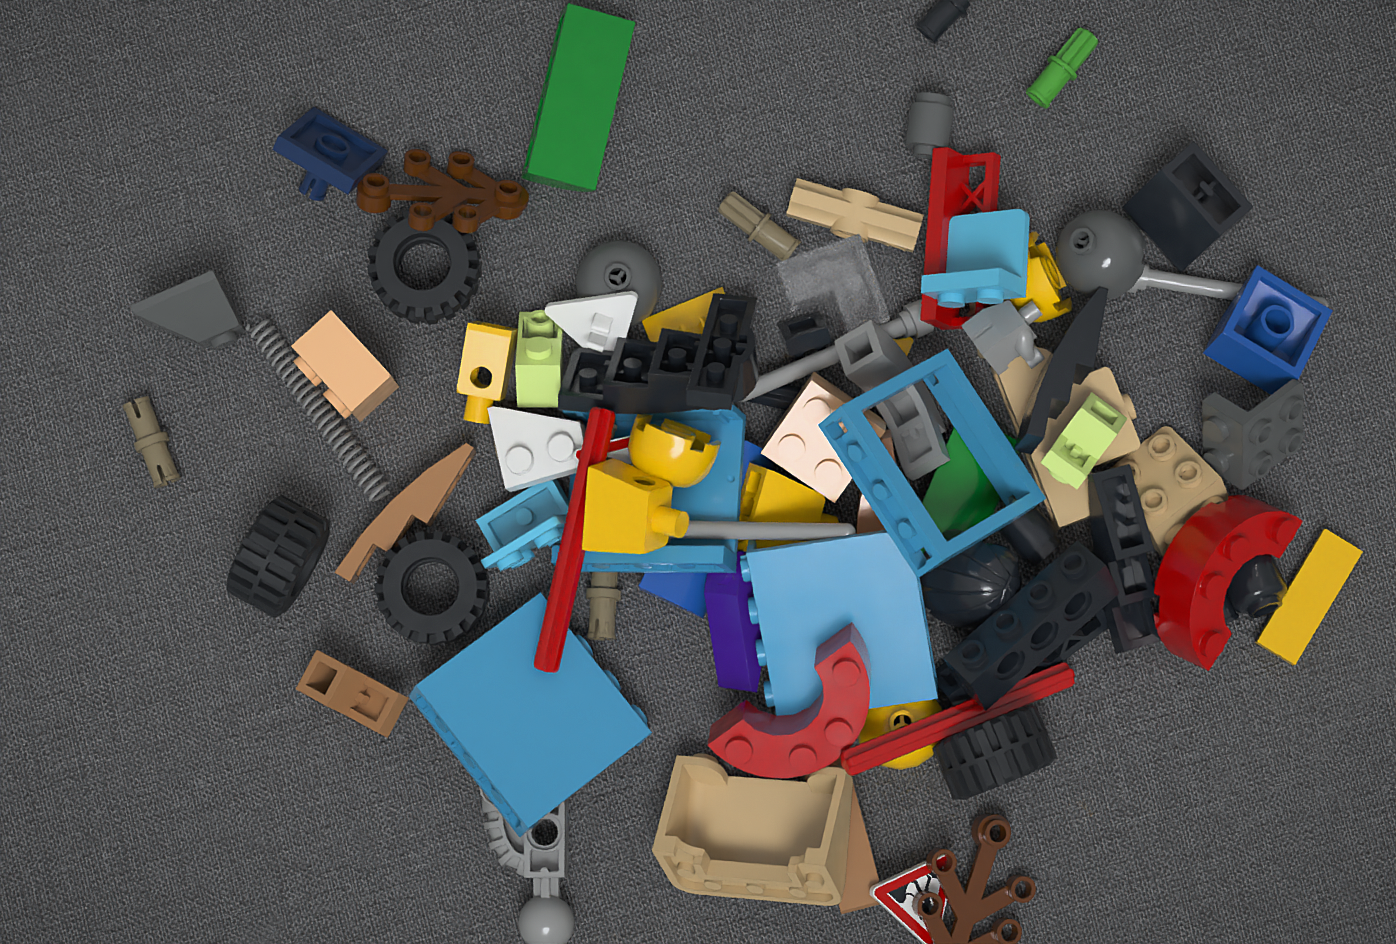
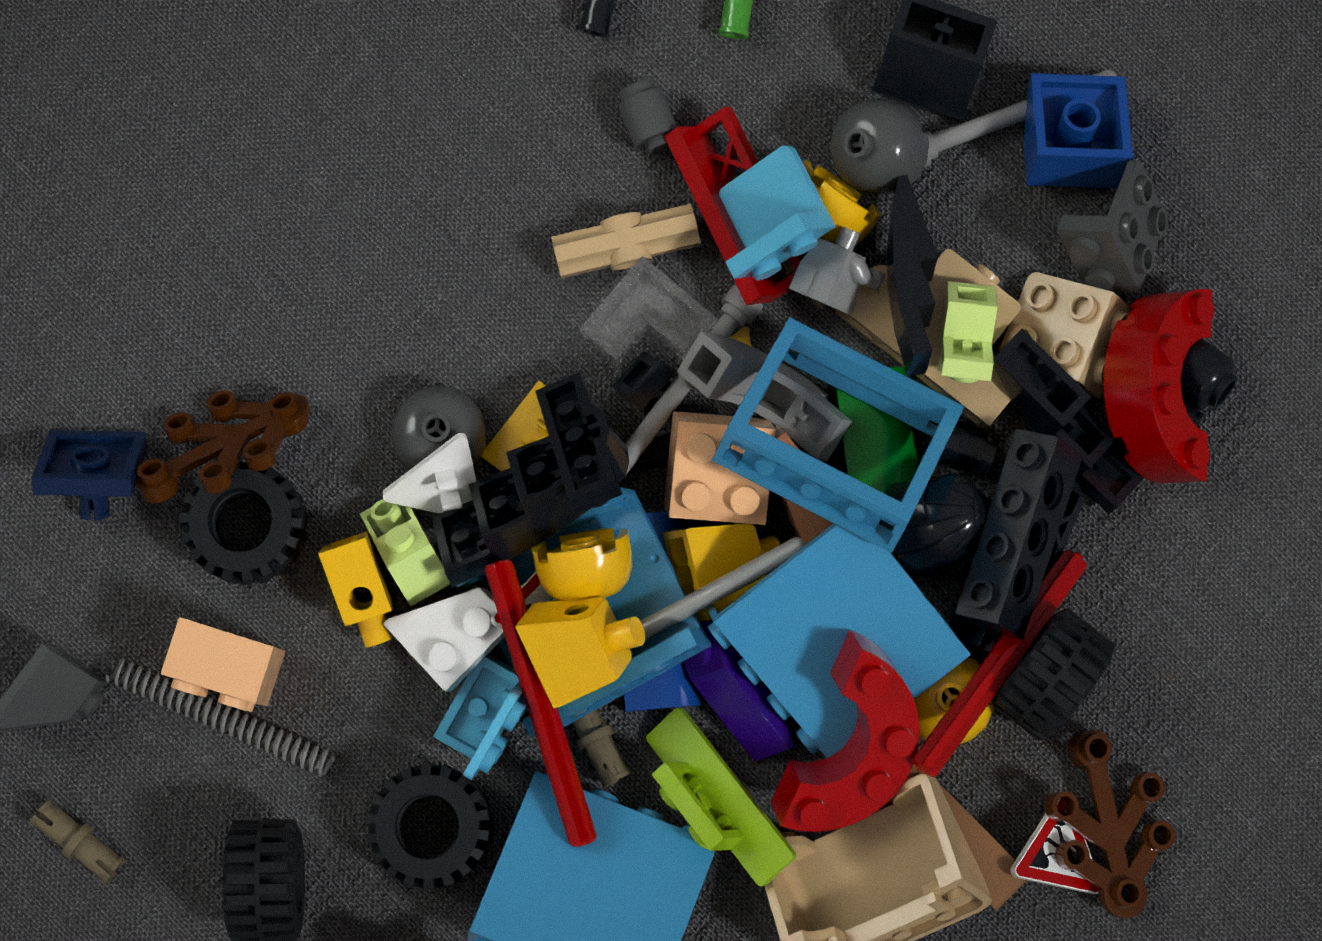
camera: 35 degrees left, 0 degrees up
medium nougat slope [335,443,476,584] -> none
green brick [521,3,635,192] -> none
dark tan axle [718,192,801,264] -> none
yellow tile [1255,528,1363,666] -> none
none -> lime bracket [646,708,797,886]

